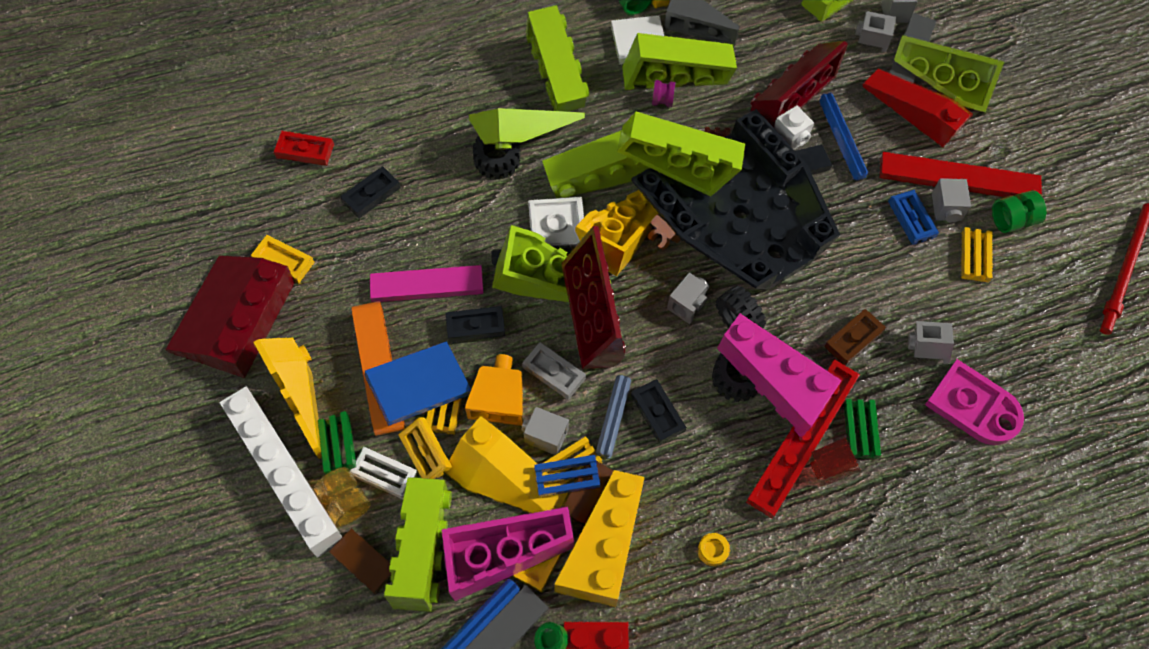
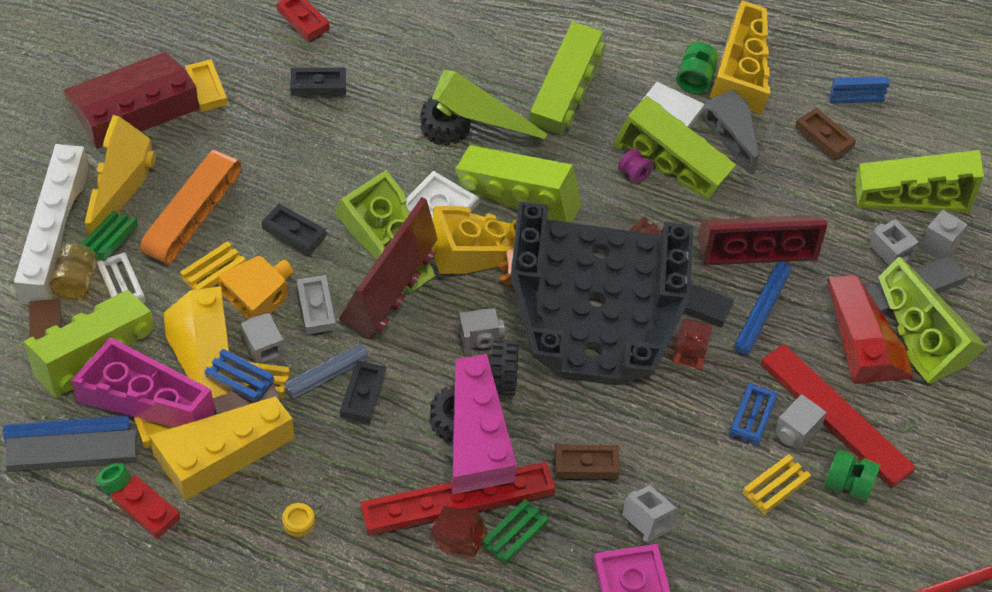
camera: 40 degrees right, 10 degrees down
blue tile [364,341,471,426] -> none
dark pink tile [370,265,484,302] -> none
yellow tile [398,417,452,479] -> none
lime wedge [617,112,745,196] -> none
white brick [774,106,814,150] -> none
none -> clear red brick [673,318,713,369]

